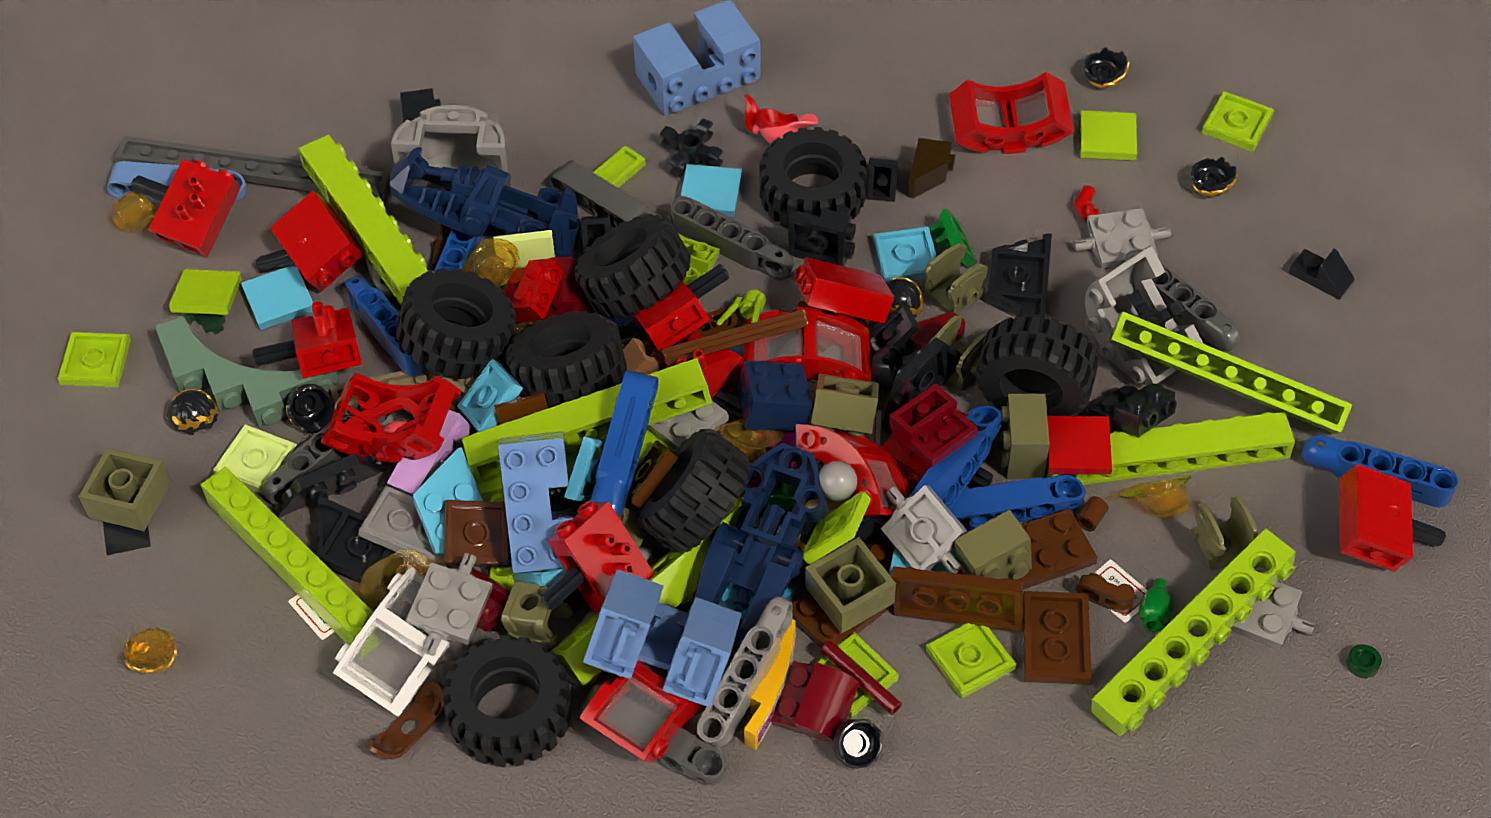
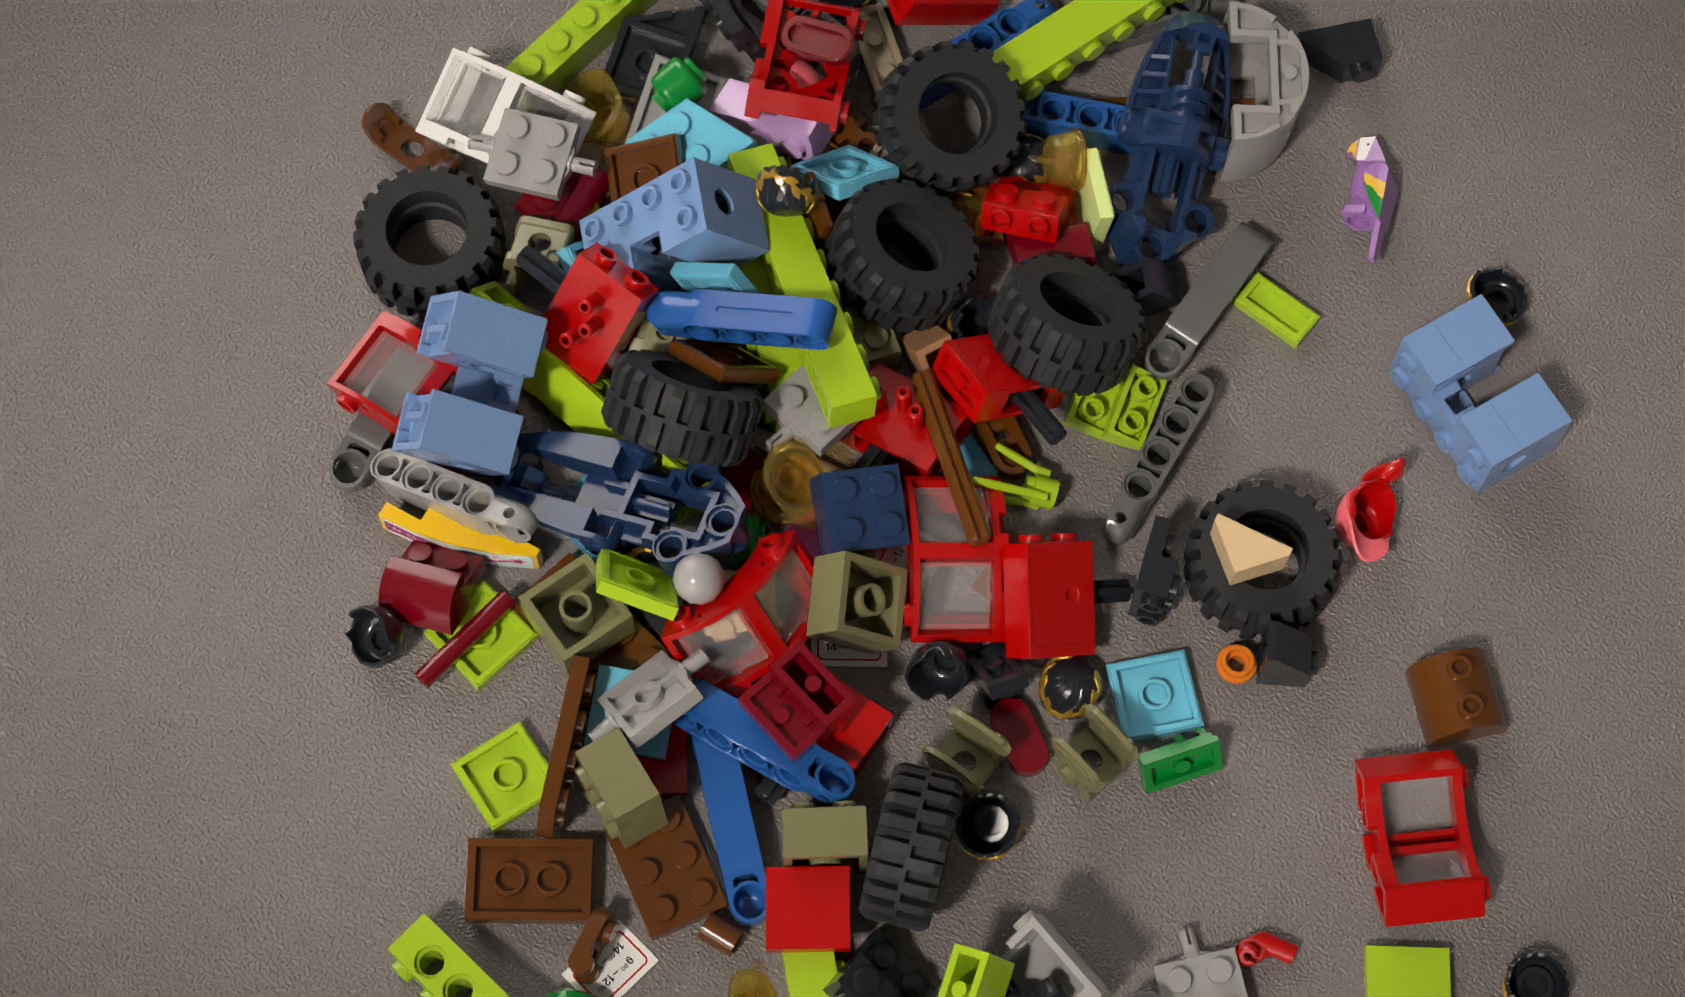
camera: 85 degrees right, 15 degrees up
black pin [660,118,723,177] -> none
medium azure tile [681,164,742,218] -> none
black wing [882,337,963,434] -> none
dark brown slope [908,138,956,198] -> none
black wing [987,233,1052,318] -> none
none -> green head [651,56,708,113]
none -> black hair [755,165,819,217]
none -> dark red tile [781,16,856,66]
none -> tan slope [1210,513,1293,585]
none -> orange plate [1216,644,1257,684]
none -> medium lavender animal [1341,136,1399,263]
none -> reddish brown brick [1405,648,1507,749]
none -> black hair [1466,267,1528,326]

